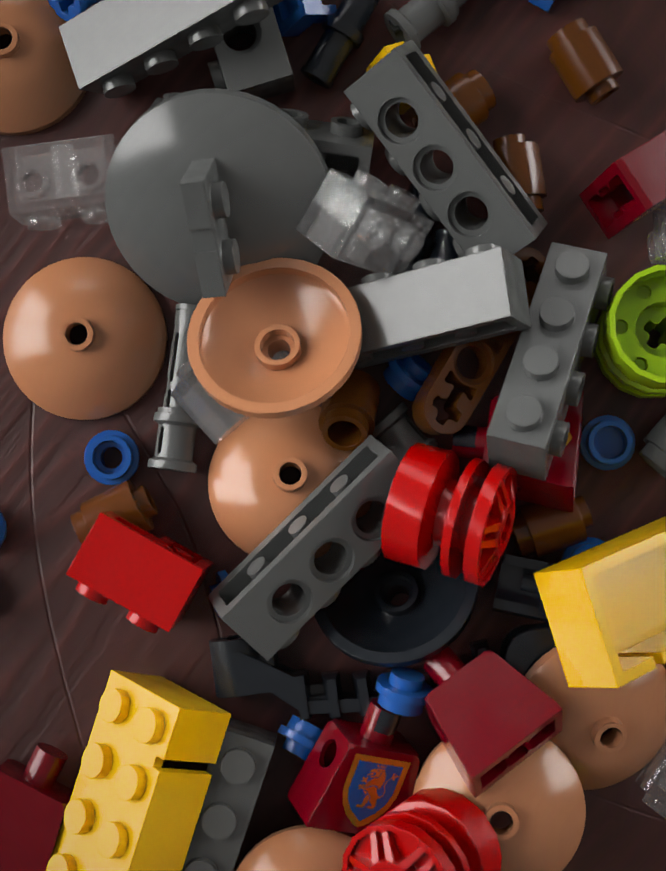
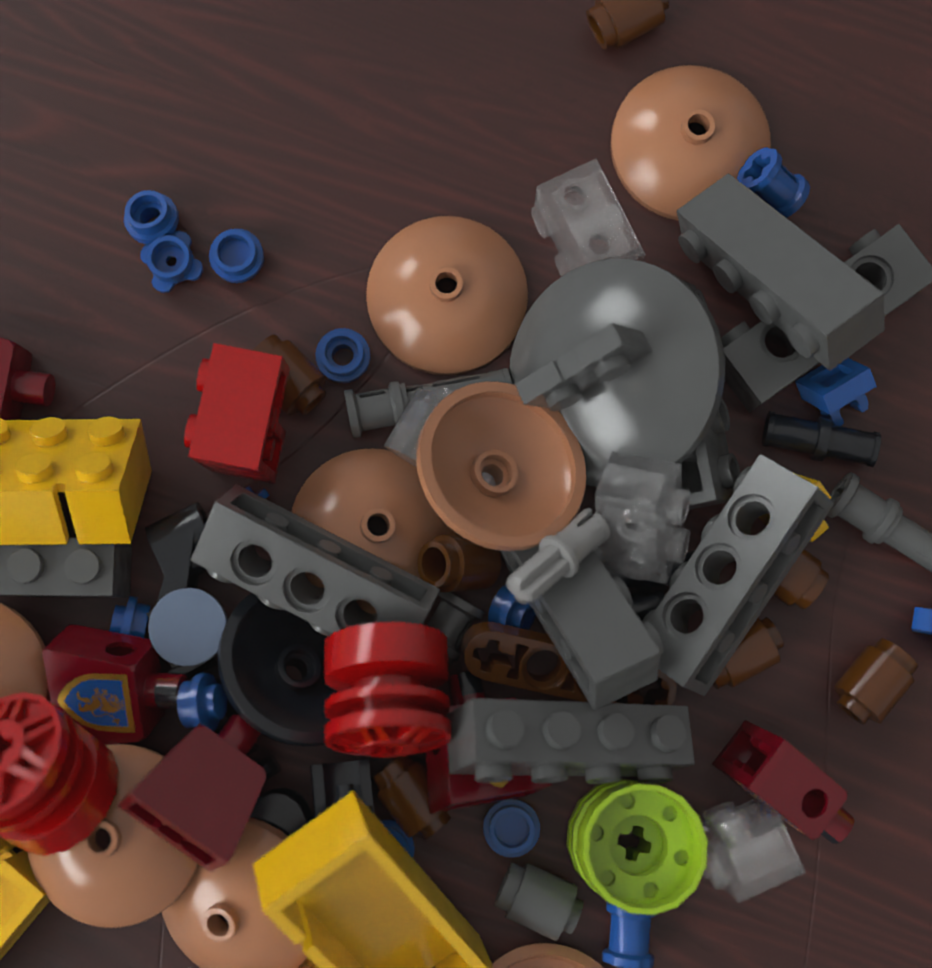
camera: 70 degrees right, 5 degrees down
none -> sand blue piece [148,588,228,666]
none -> light grey axle [506,509,611,604]

